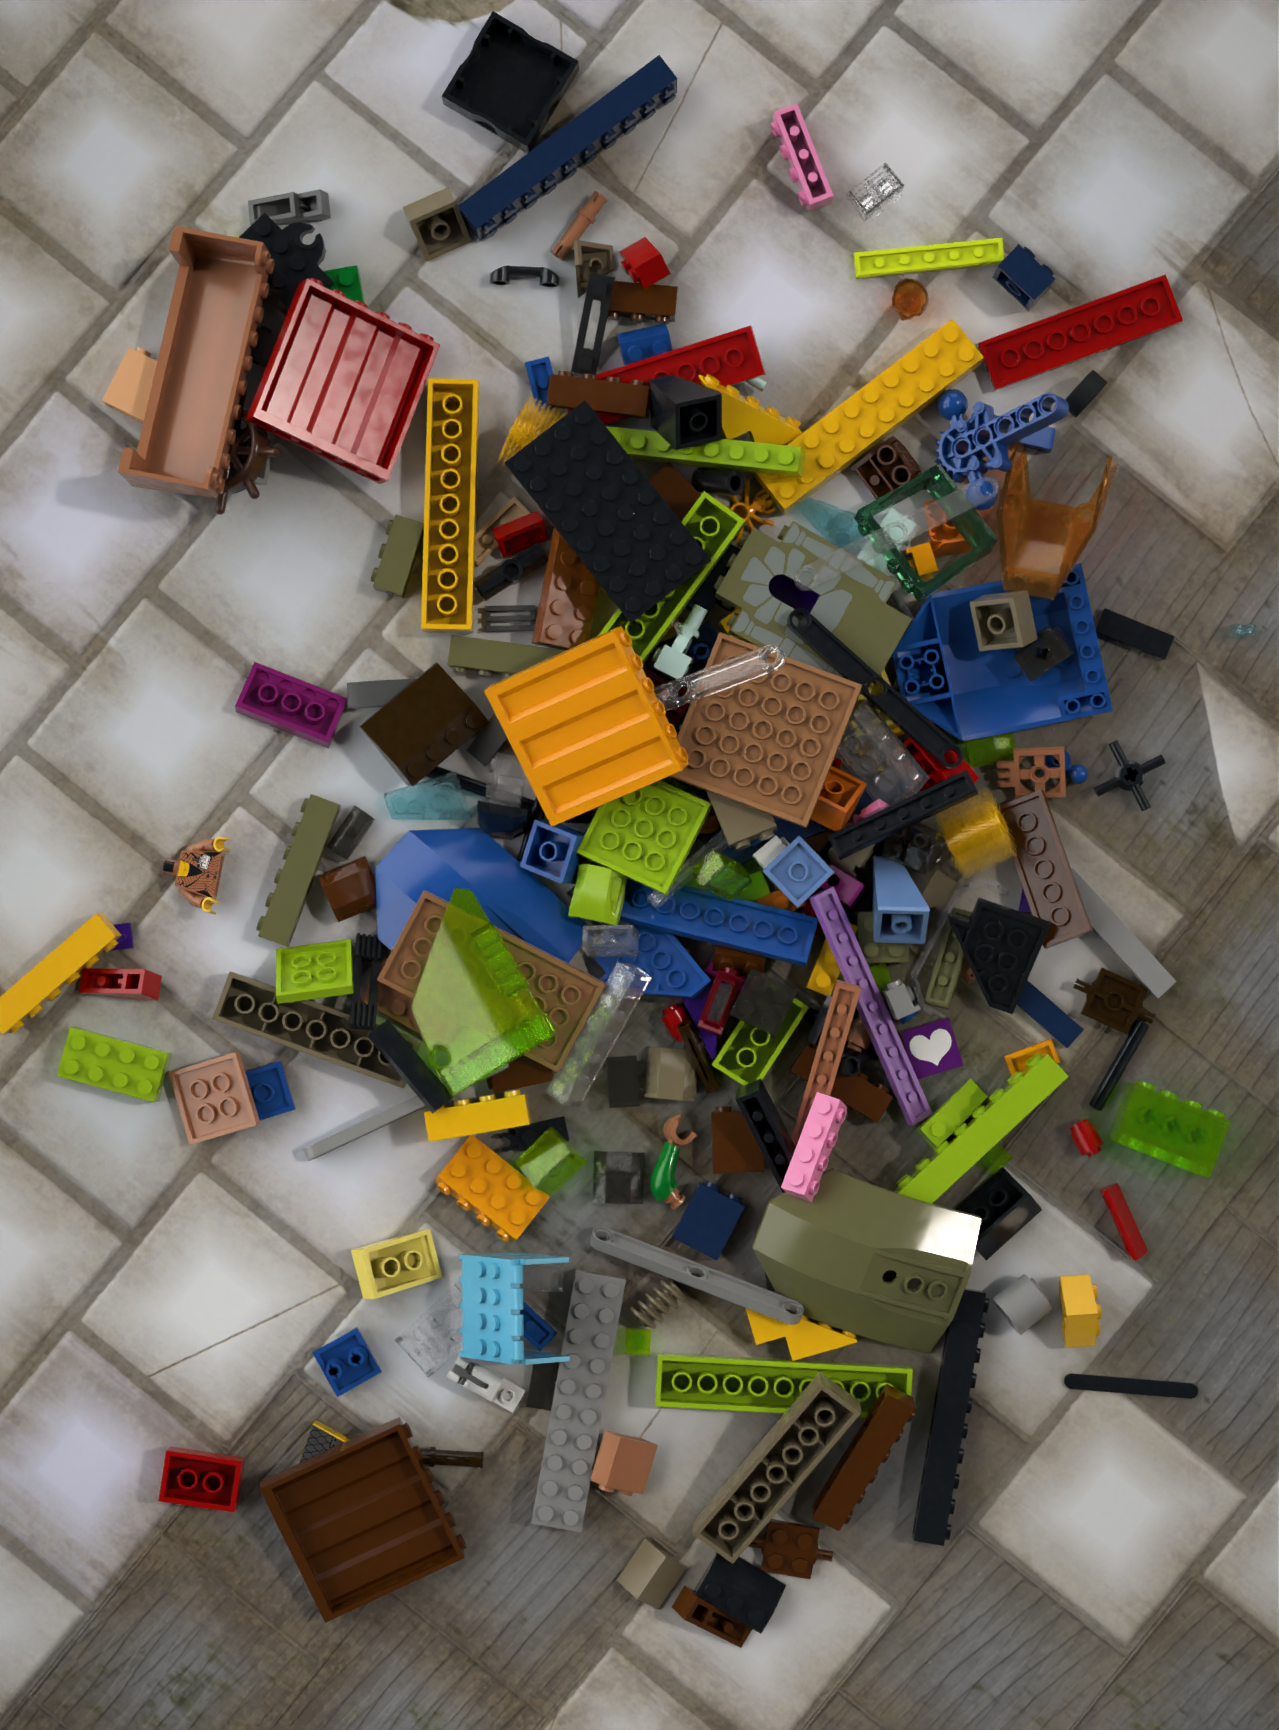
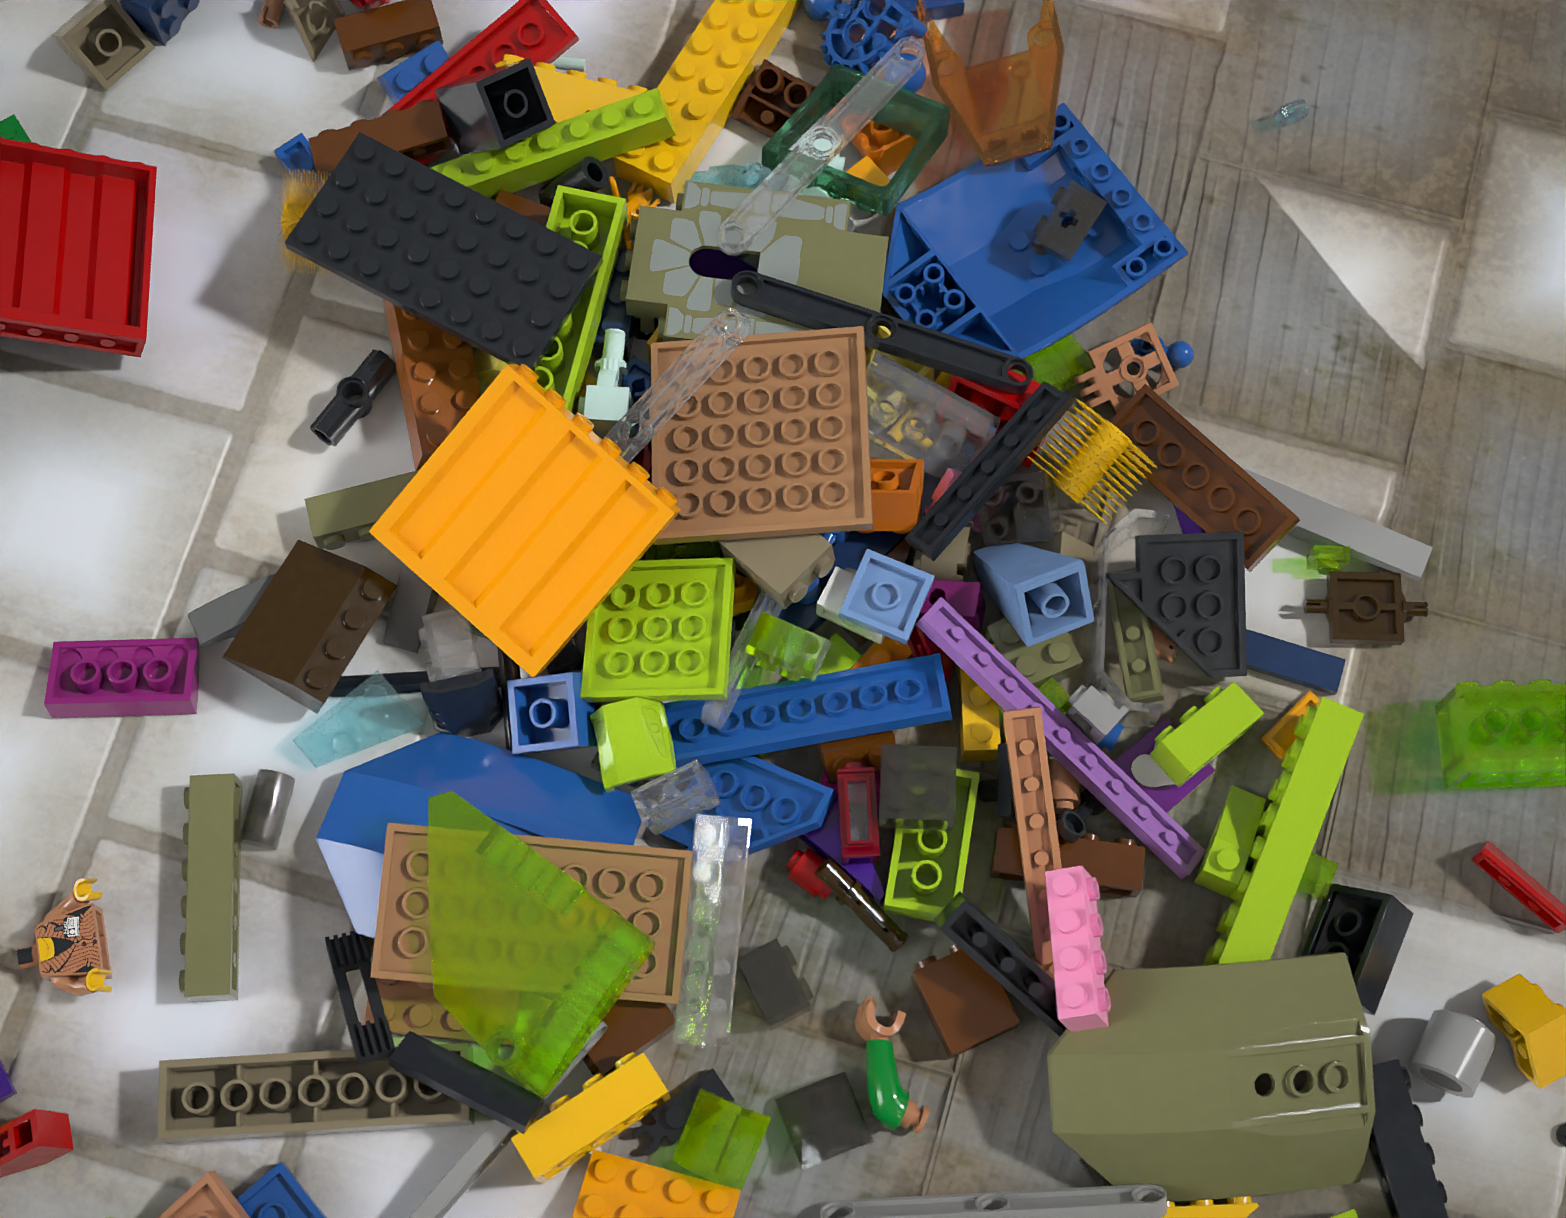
camera: 25 degrees left, 15 degrees down
lime plate [276,939,354,1004] -> none
reddish brown slope [318,856,376,922] -> none
olive brick [371,515,424,598] -> none
yellow brick [421,378,480,633] -> none
tan tile [475,496,531,566] -> none
dark grey tile [485,605,536,632] -> none
black bar [490,265,560,287] -> none
red slope [492,511,549,558] -> none
black container [571,272,615,375] -> none
dark tan slope [644,1046,697,1102] -> none
dark blue brick [672,1180,745,1261] -> none
dark tan brick [969,590,1038,651] -> none
red brick [1069,1119,1104,1158] -> none
black axle [1089,1020,1149,1111] -> none
black bar [1094,740,1166,811] -> none
black tile [1096,608,1175,660] -> none
none -> lime brick [1150,681,1265,787]
none -> clear neon green plate [1306,545,1350,575]

